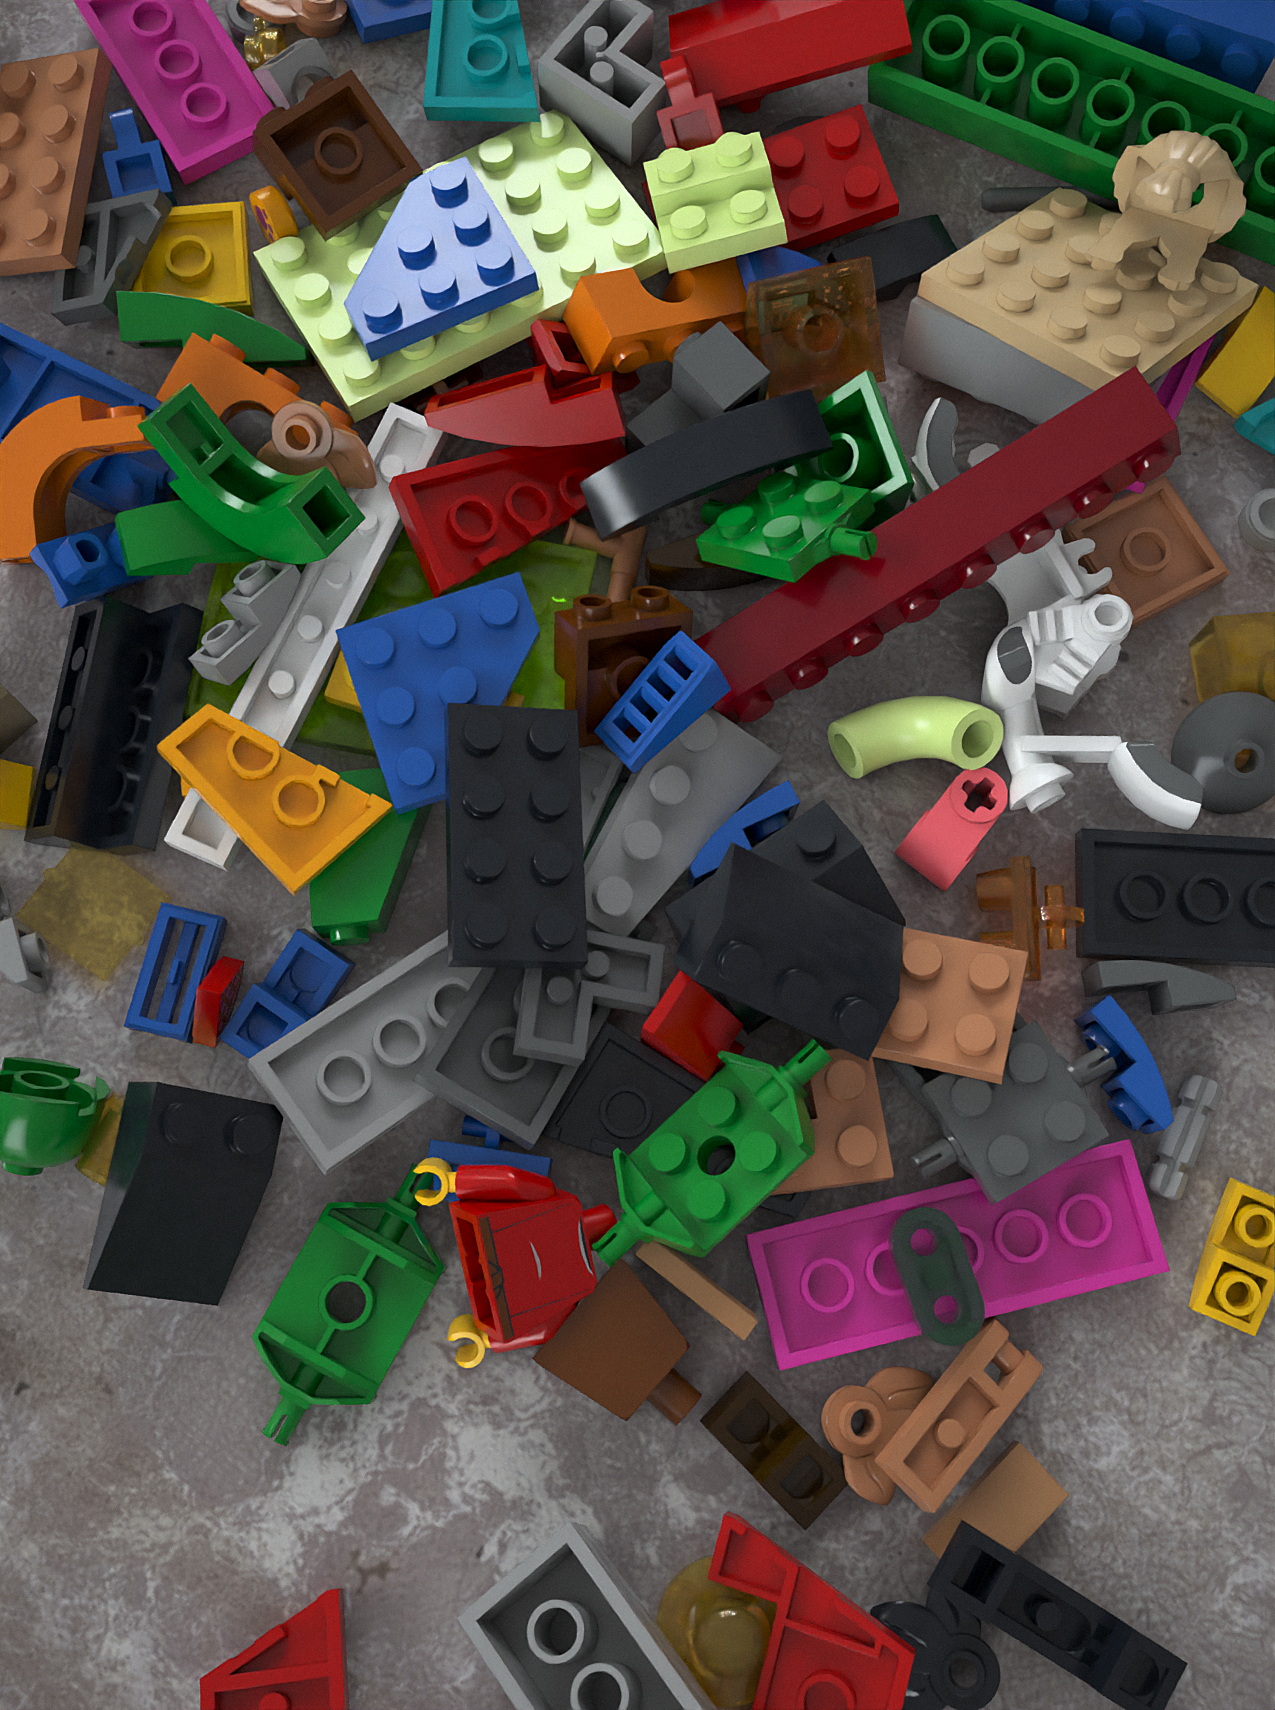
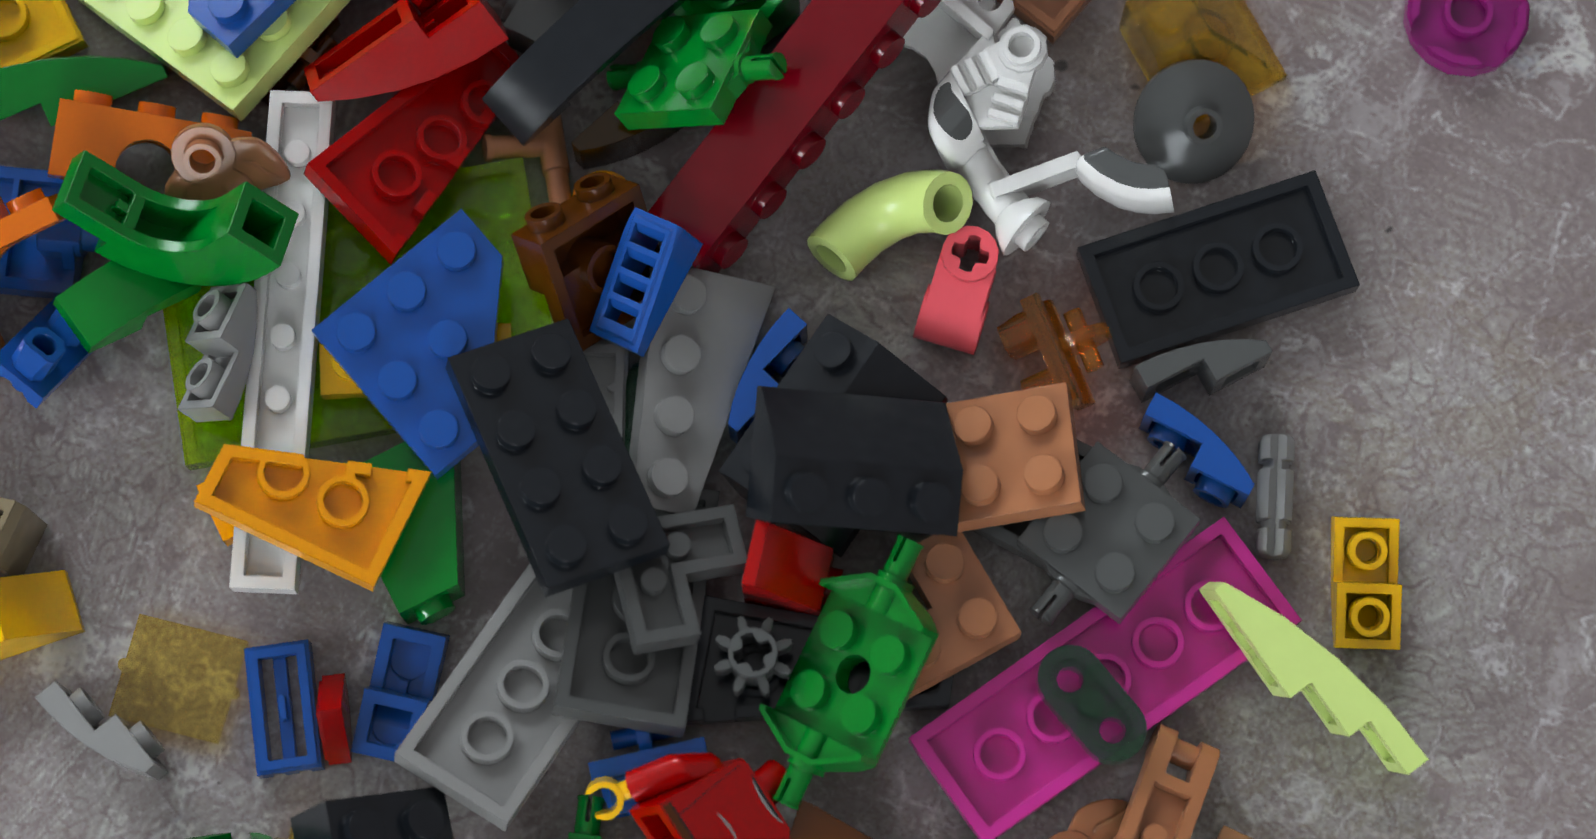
camera: 15 degrees left, 0 degrees up
black slope [24,595,204,856] -> none
medium nougat tile [634,1240,759,1341] -> none
none -> dark grey gear [714,616,793,698]
none -> yellowish green slope [1198,582,1429,775]

